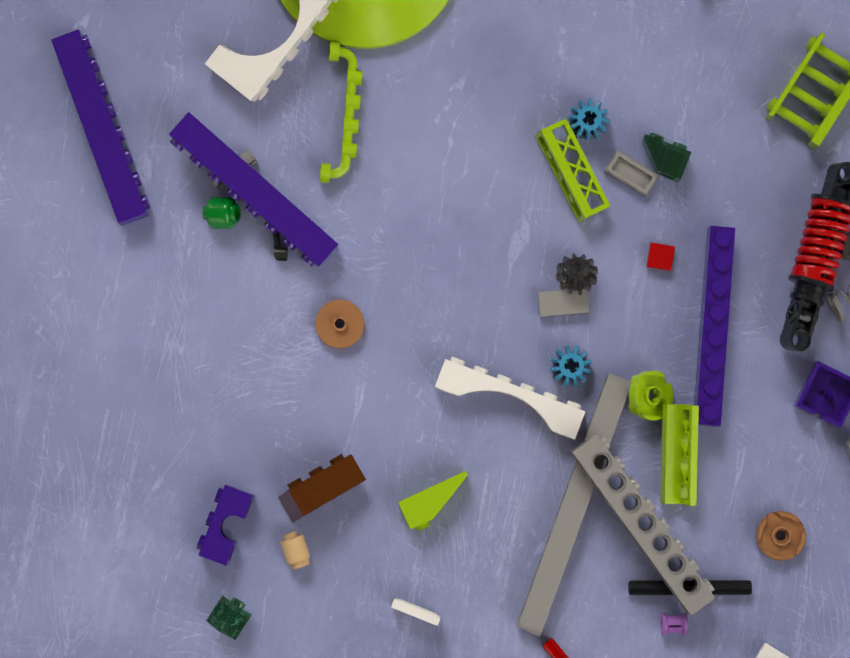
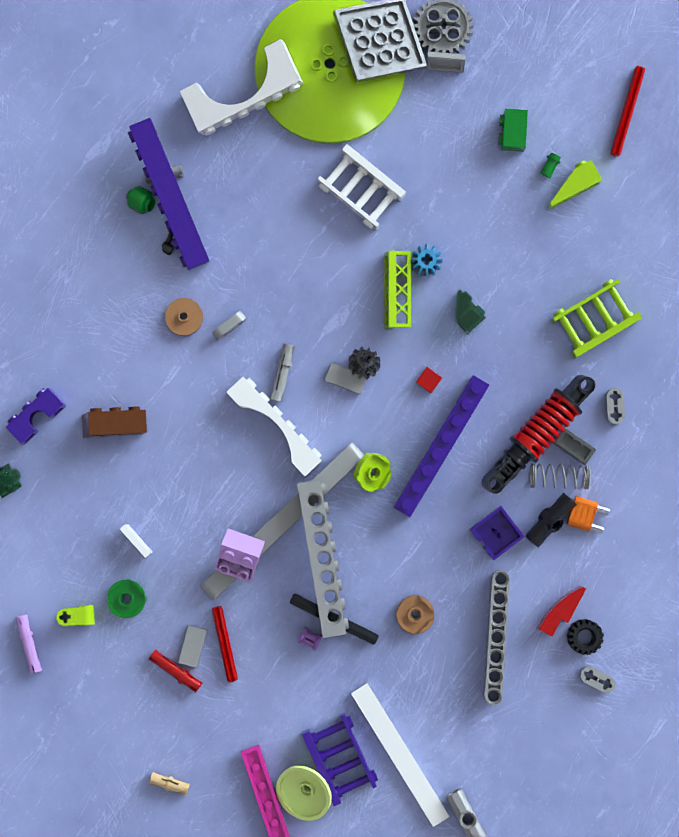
camera: 25 degrees right, 0 degrees up
dark purple brick [51,29,151,226] -> none
tan brick [280,531,311,570] -> none
lime bar [319,41,362,183] -> none
lime slope [398,471,468,532] -> none
dark azure gear [550,345,592,387] -> none
light grey tile [604,150,659,197] -> none
lime fence [660,404,699,506] -> none
none -> light grey beam [212,311,247,341]
none -> lavender slope [214,529,265,583]
none -> light grey pin [270,344,295,402]
none -> white fence [318,144,406,230]

